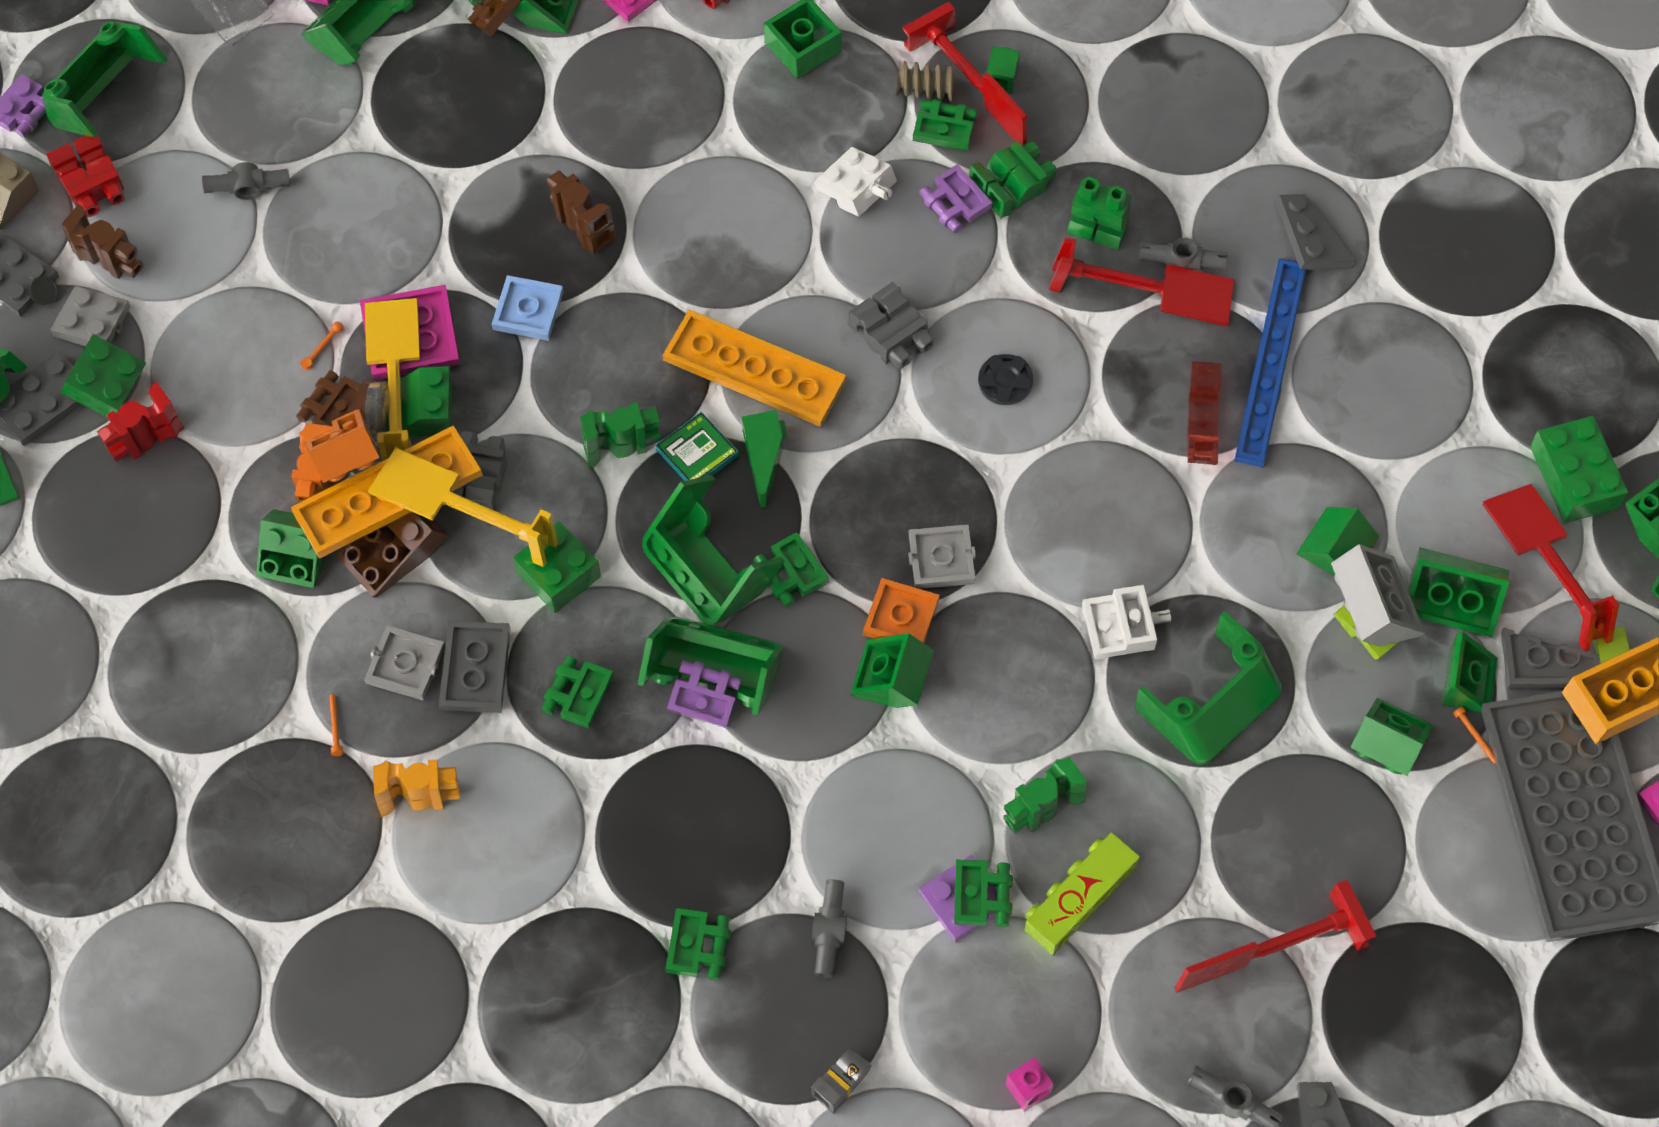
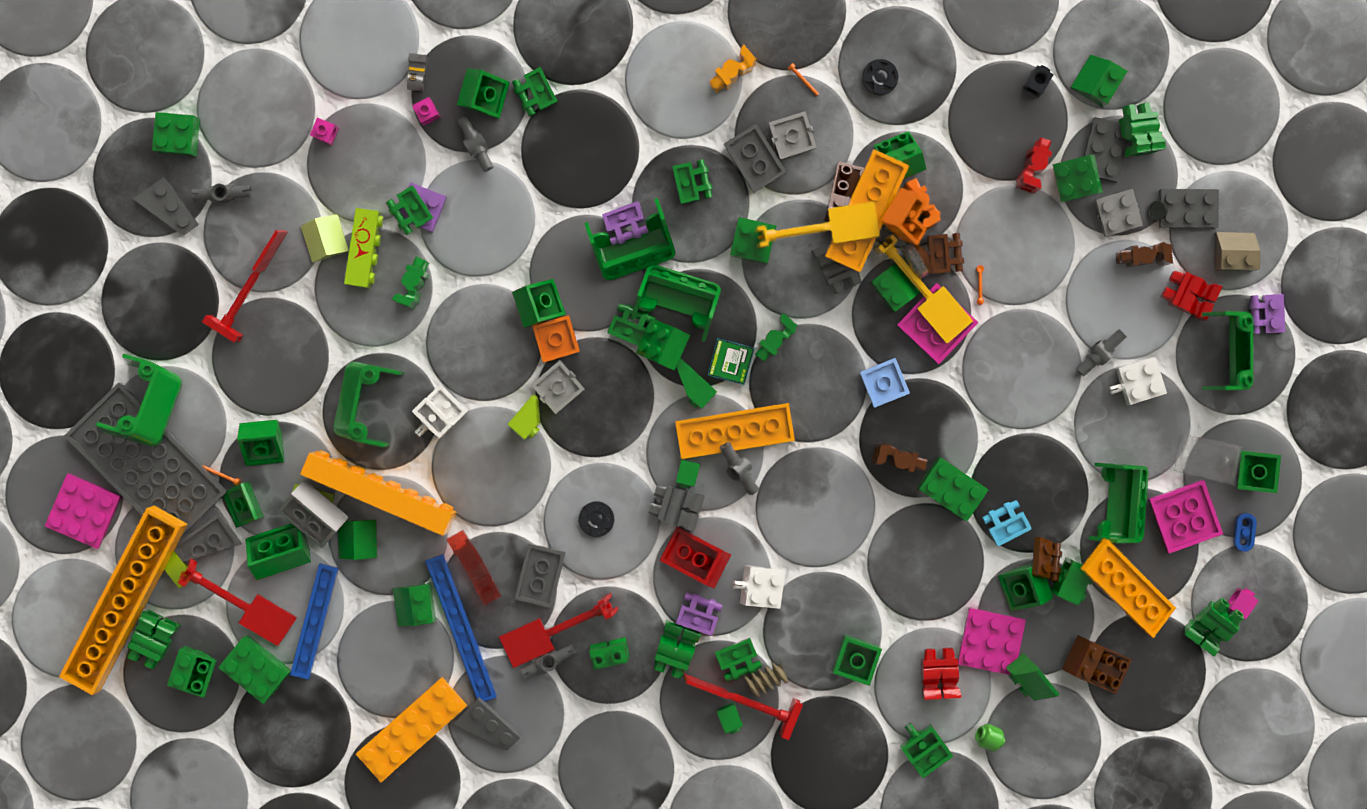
camera: 150 degrees right, 25 degrees up
none -> green windscreen [96,354,182,447]
none -> blue plate [290,563,339,680]
none -> light orange brick [300,450,457,536]
none -> yellowish green slope [301,215,349,263]
none -> light orange plate [356,677,467,782]
none -> green slope [393,582,436,626]
none -> dark pink brick [412,97,441,126]
none -> green slope [457,68,510,119]
none -> lime slope [507,395,540,439]
none -> dark grey plate [515,543,566,608]
none -> green brick [636,318,690,370]
none -> red slope [659,527,732,589]
none -> green brick [676,459,700,489]
none -> dark grey pin [719,442,759,495]
none -> black wheel [862,59,899,95]
none -> green brick [917,457,988,522]
none -> medium azure plate [982,500,1032,546]
none -> black brick [1022,65,1054,98]
none -> white plate [1109,357,1167,405]

